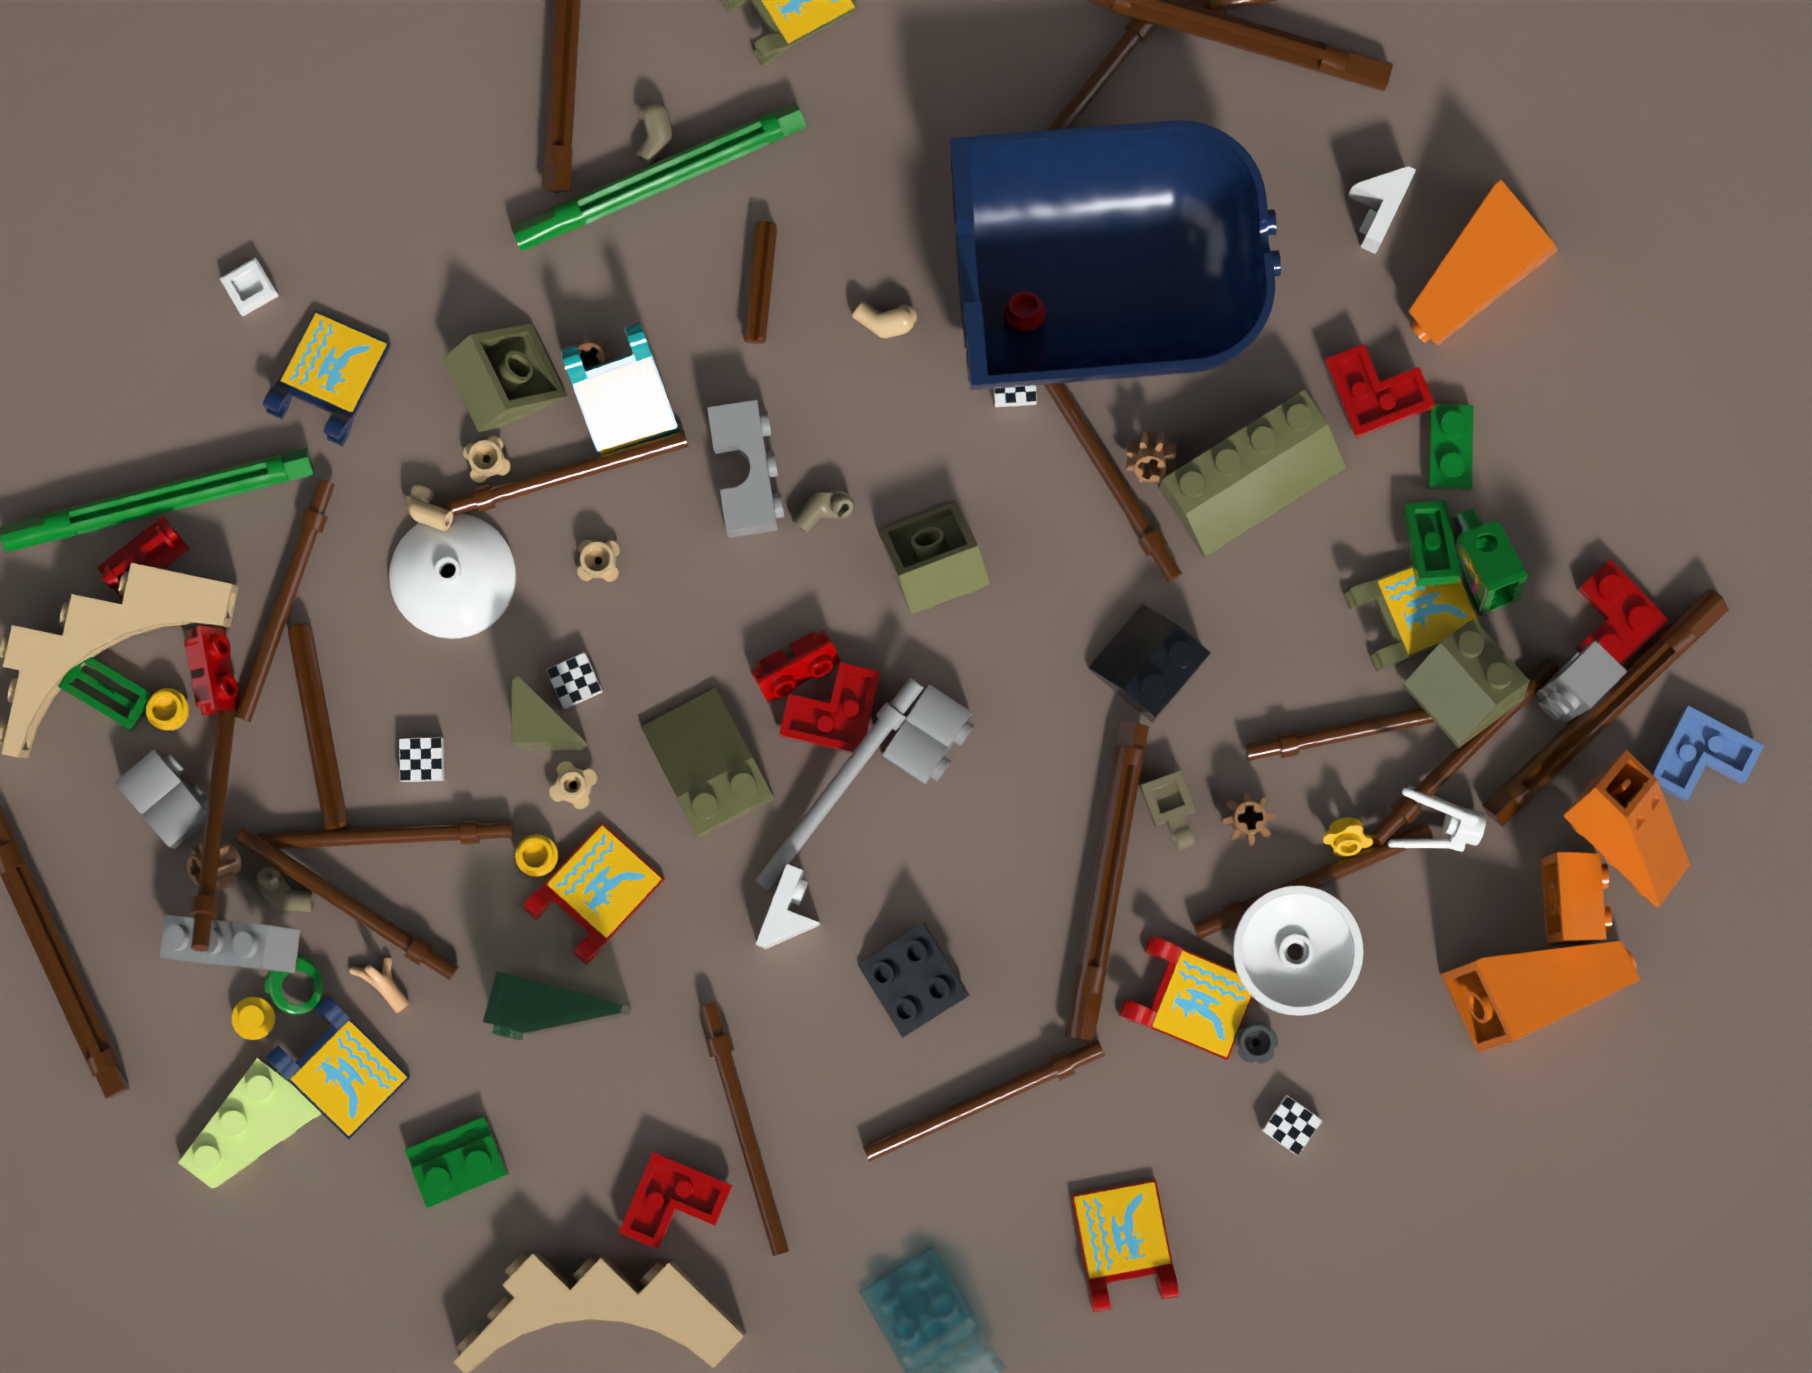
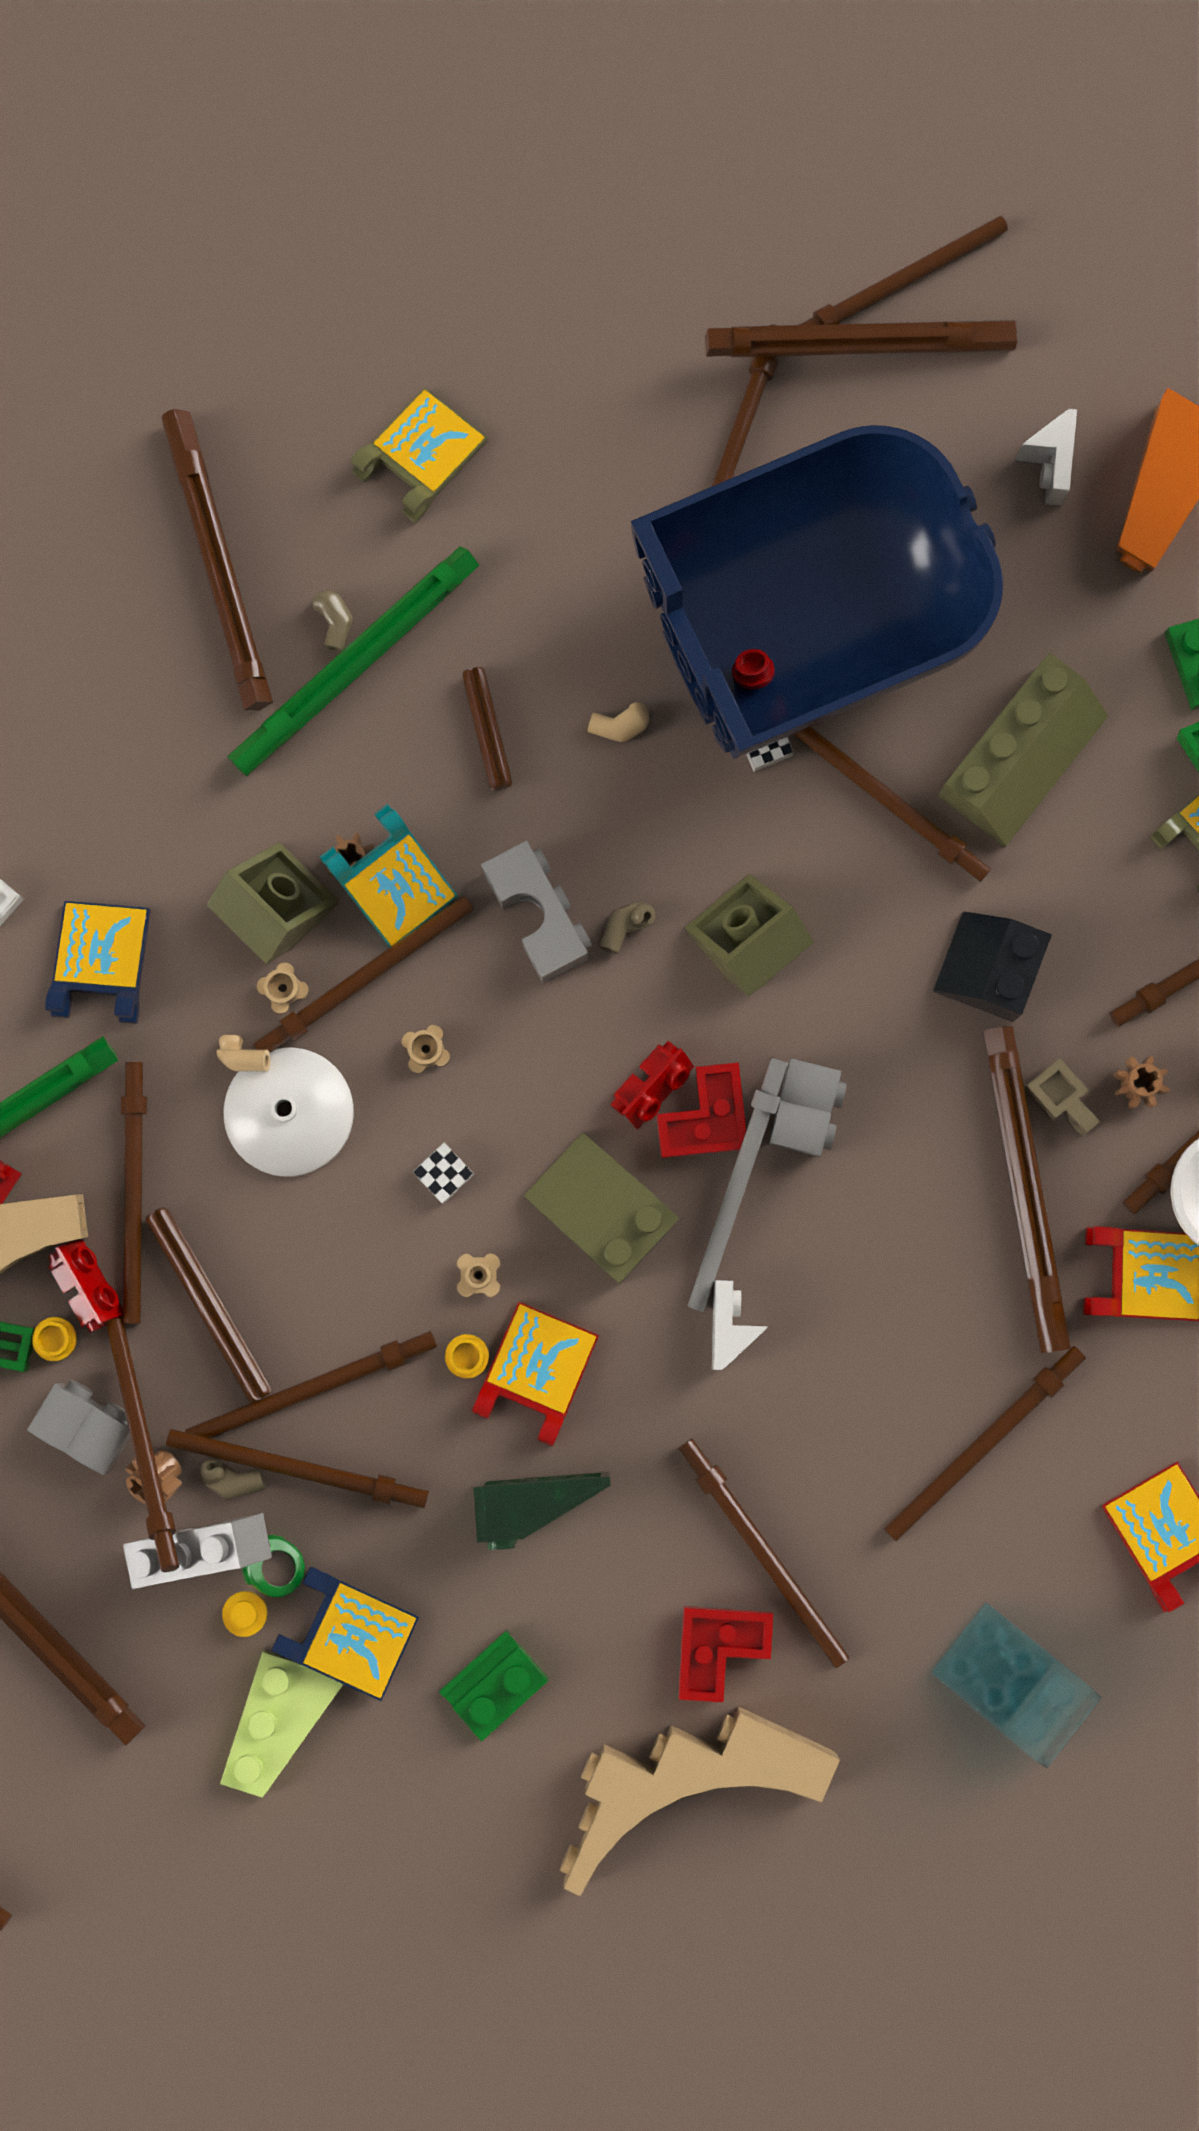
camera: 20 degrees left, 0 degrees up
light nougat bar [349,957,410,1014] -> none
tile [399,737,445,782] -> none
olive slope [511,675,588,751] -> none
black hinge [858,922,969,1038] -> none
medium nougat gear [1126,431,1177,483] -> none
red plate [1325,344,1435,439] -> none

